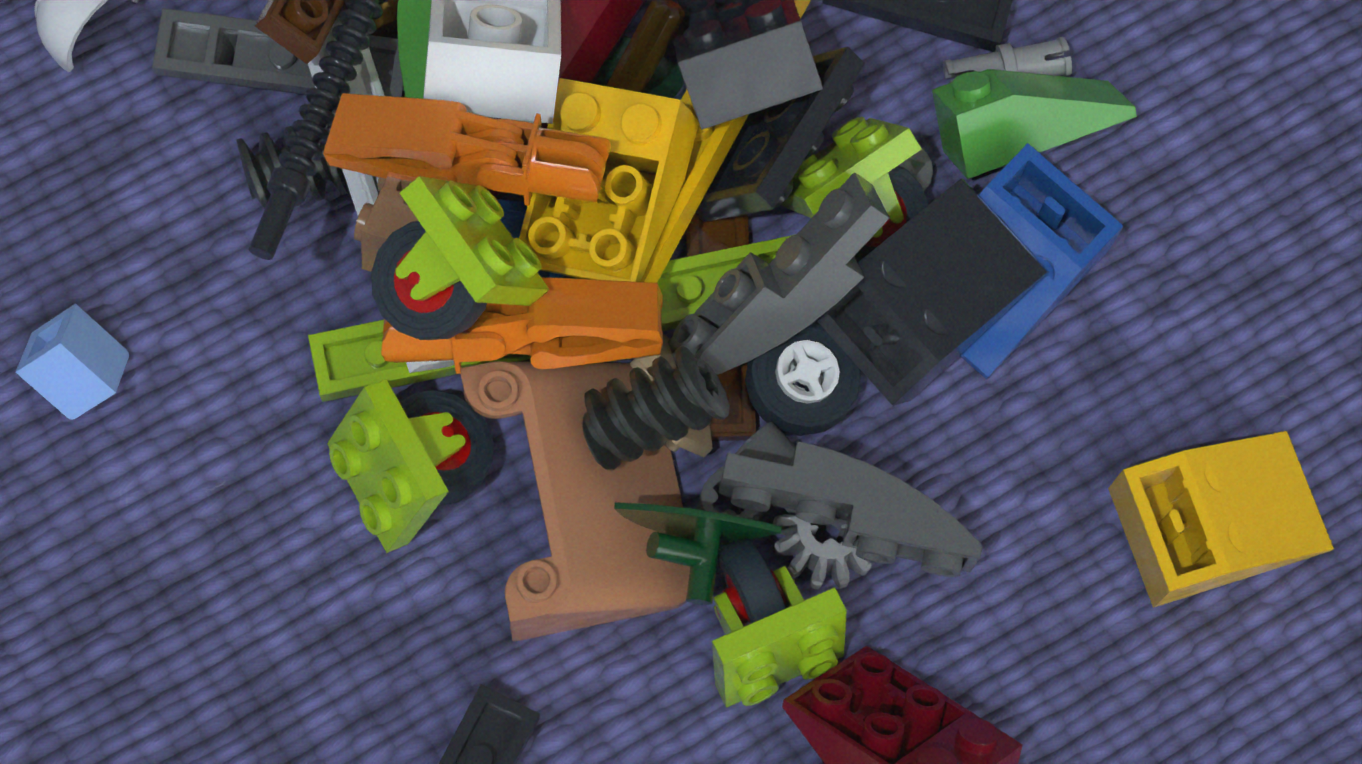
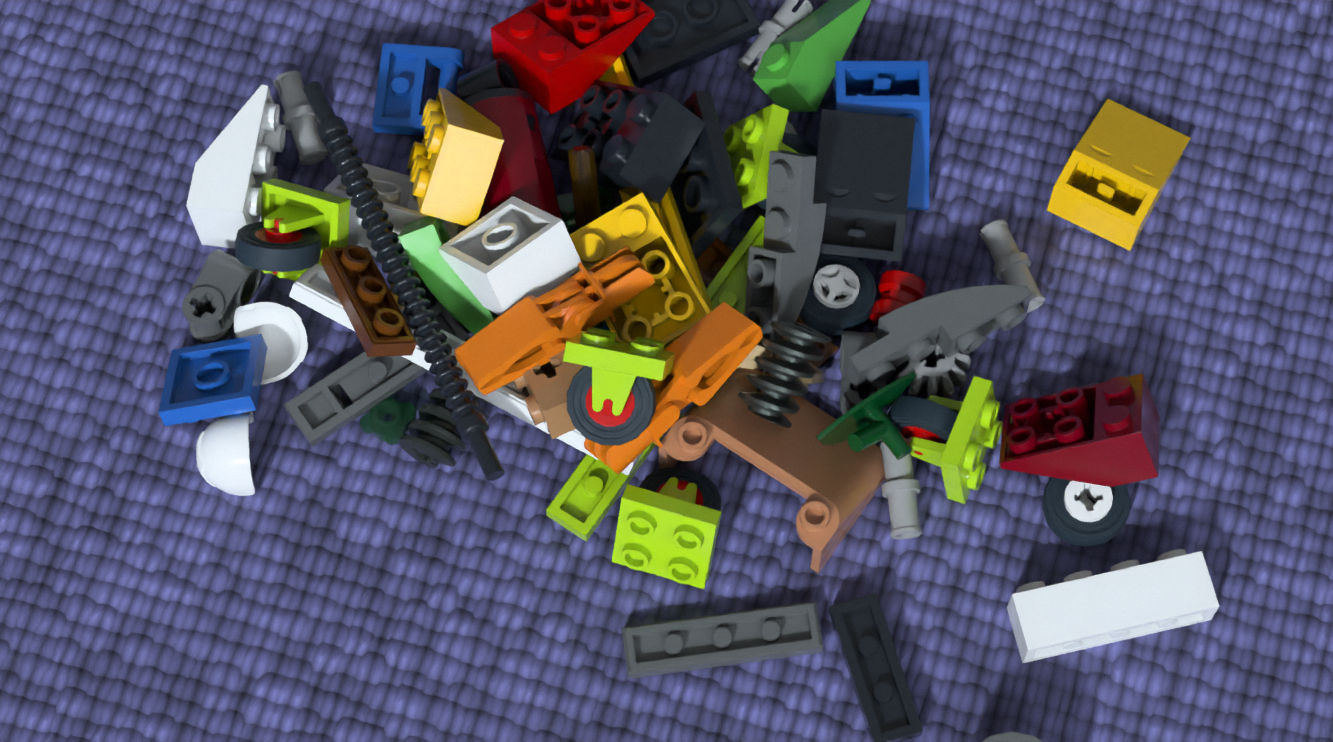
camera: 35 degrees left, 5 degrees down
light blue panel [15,303,129,419] -> none
none -> clear green plate [360,396,416,445]
none -> dark grey tile [621,601,823,679]
none -> red wheel [870,270,927,327]
none -> light grey pin [880,438,922,539]
none -> light grey pin [979,219,1045,313]

